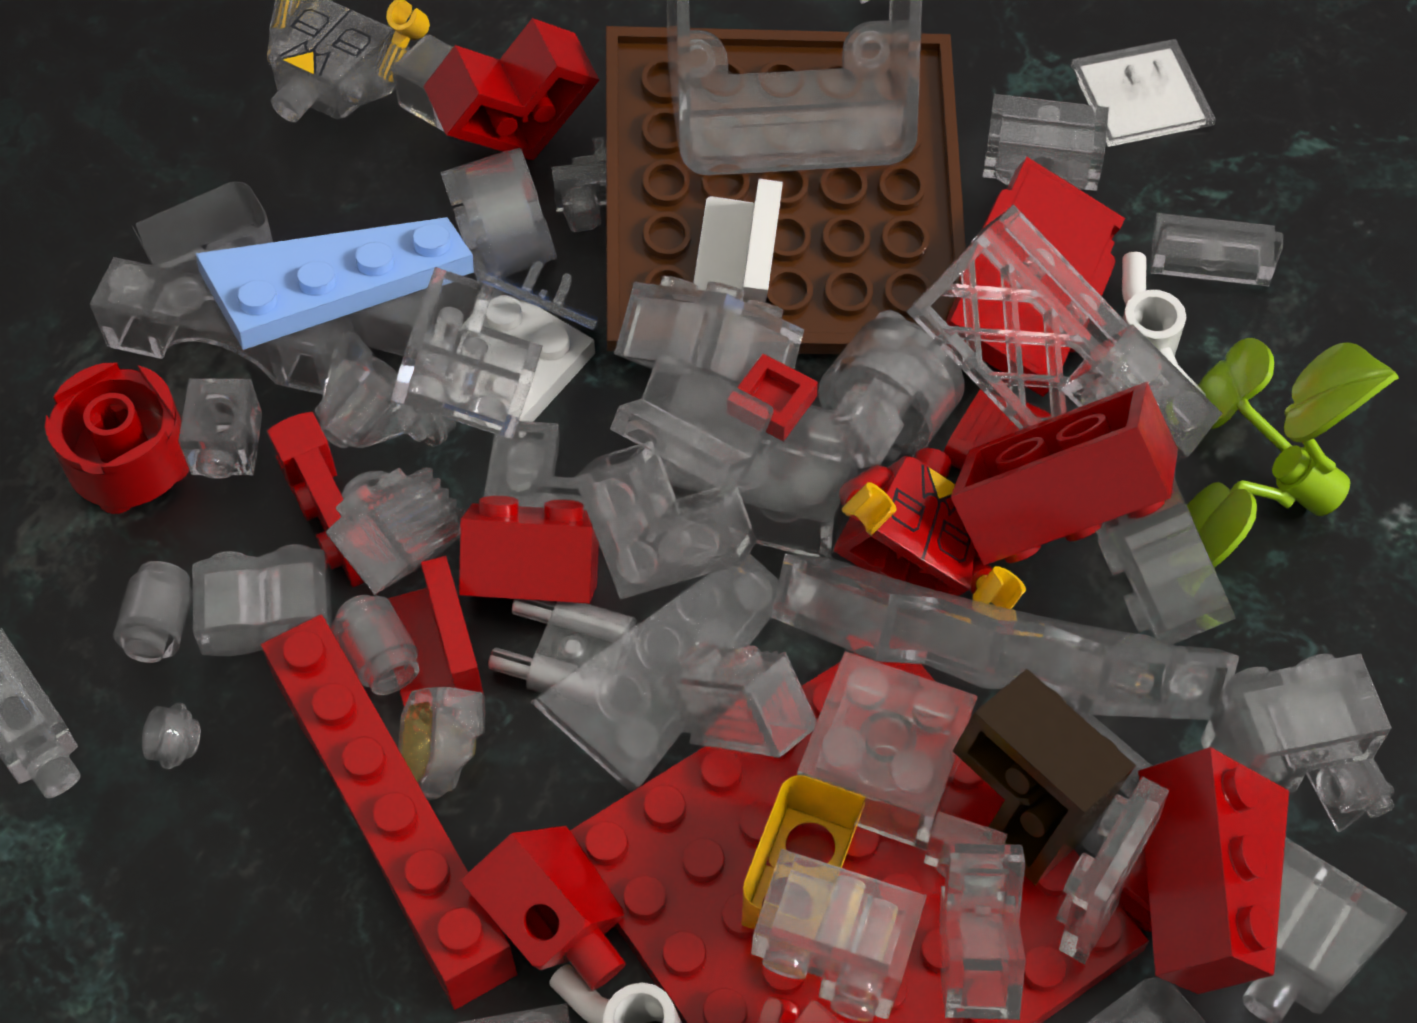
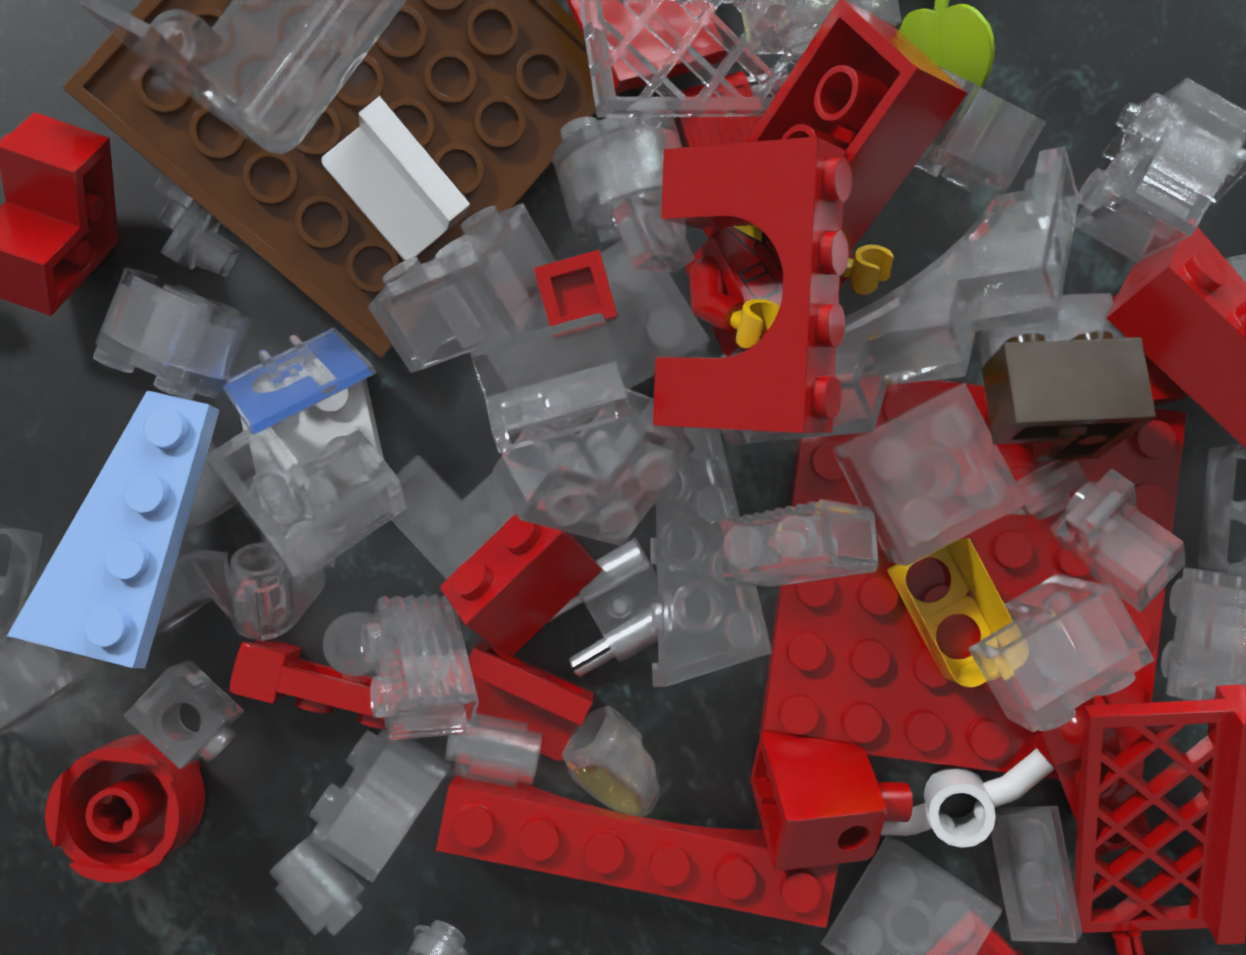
camera: 50 degrees left, 30 degrees up
clear plate [1056,776,1169,964] -> none
none -> red arch [653,137,852,433]

